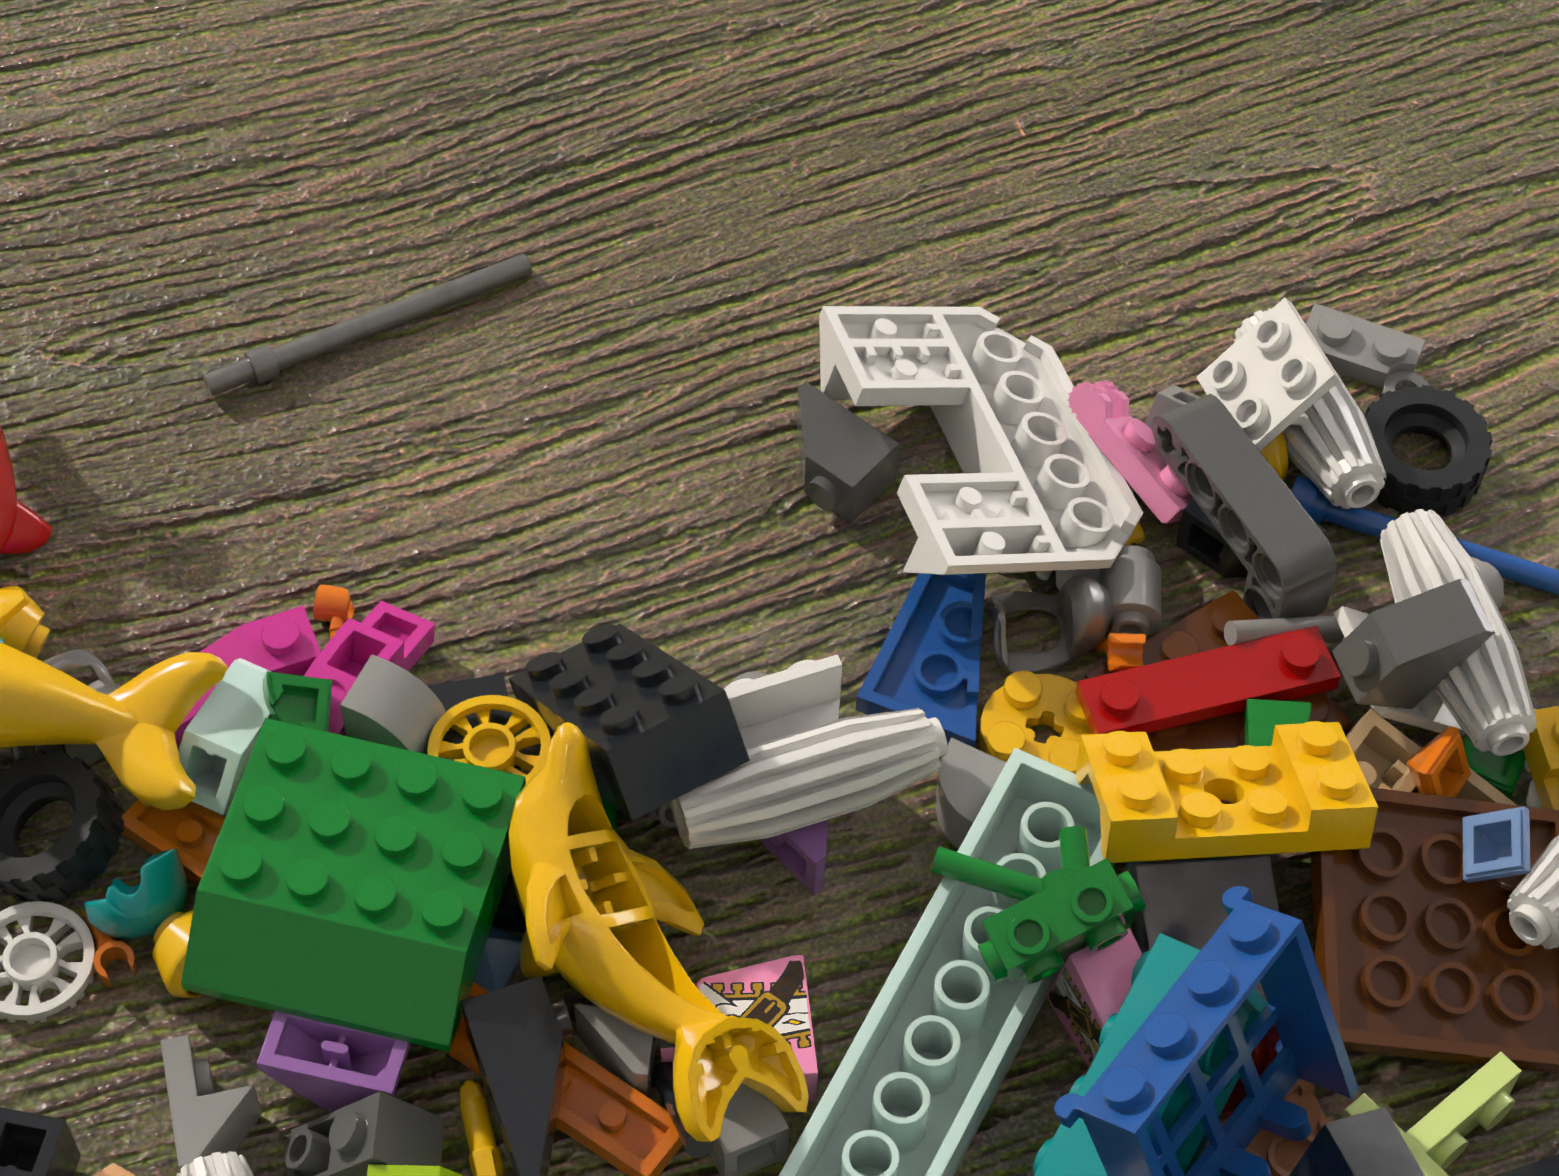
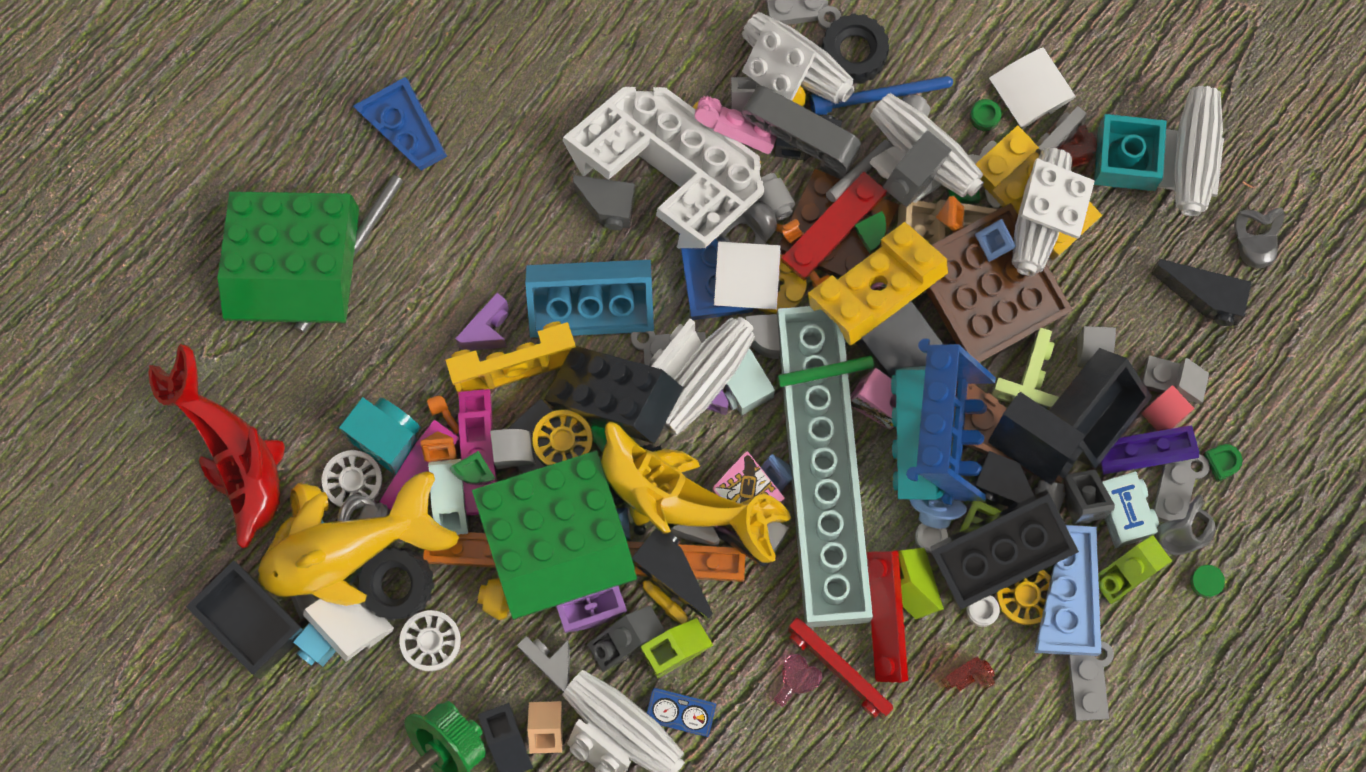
camera: 30 degrees left, 20 degrees up
orange hand [82,910,138,987] -> none
teal hair [84,849,188,940] -> none
green brick [977,826,1147,984] -> none
none -> green slope [218,192,359,323]
none -> white wheel [322,450,382,510]
none -> teal piece [339,397,421,476]
none -> blue wing [353,77,447,171]
none -> orange slope [421,431,457,462]
none -> yellow piece [446,321,576,397]
none -> medium lavender slope [455,293,509,350]
none -> dark azure slope [525,260,654,338]
none -> white slope [714,241,780,309]
none -> light aqua brick [724,348,775,416]
none -> medium blue slope [761,454,793,492]

